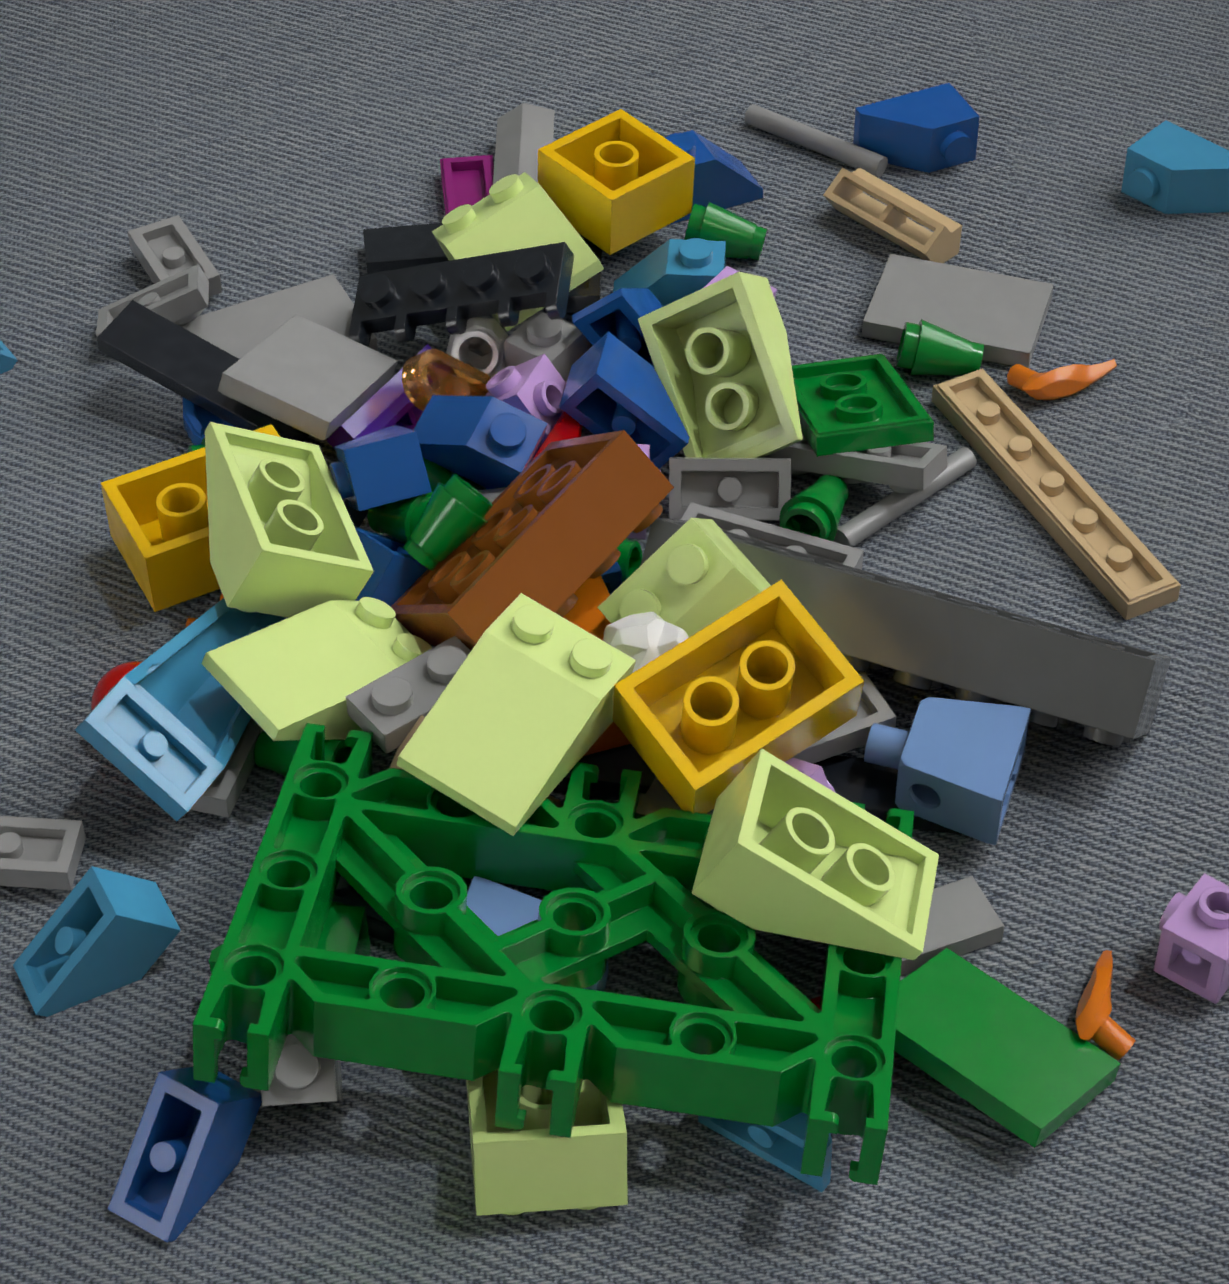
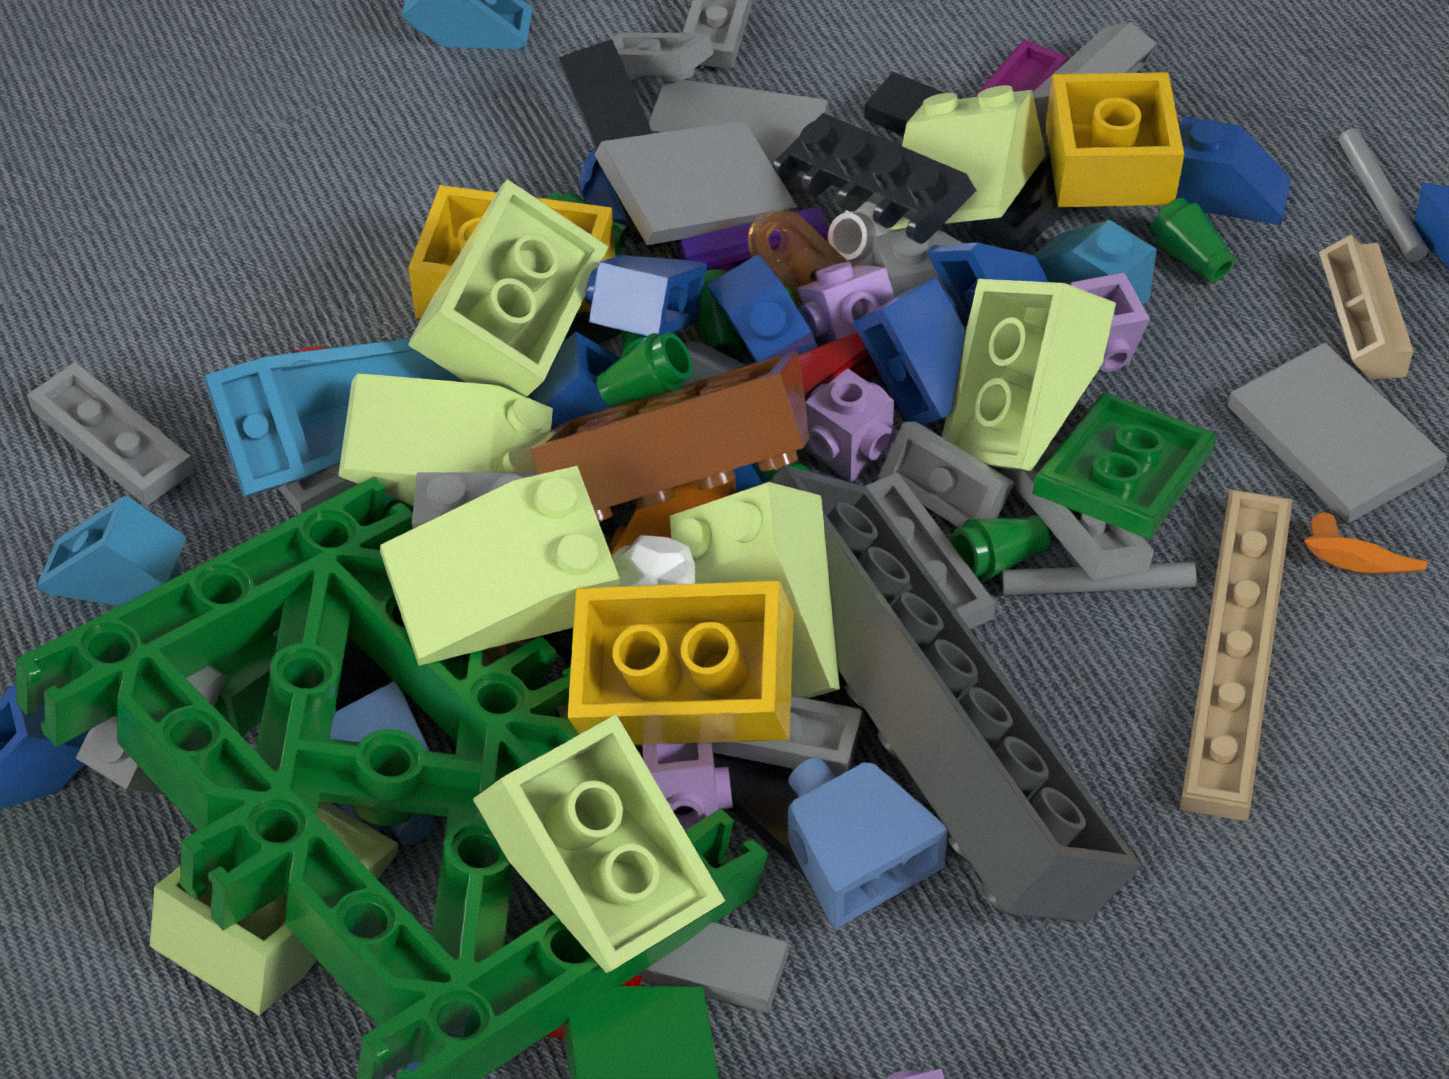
camera: 40 degrees right, 5 degrees up
green cone [896,319,984,375] -> none

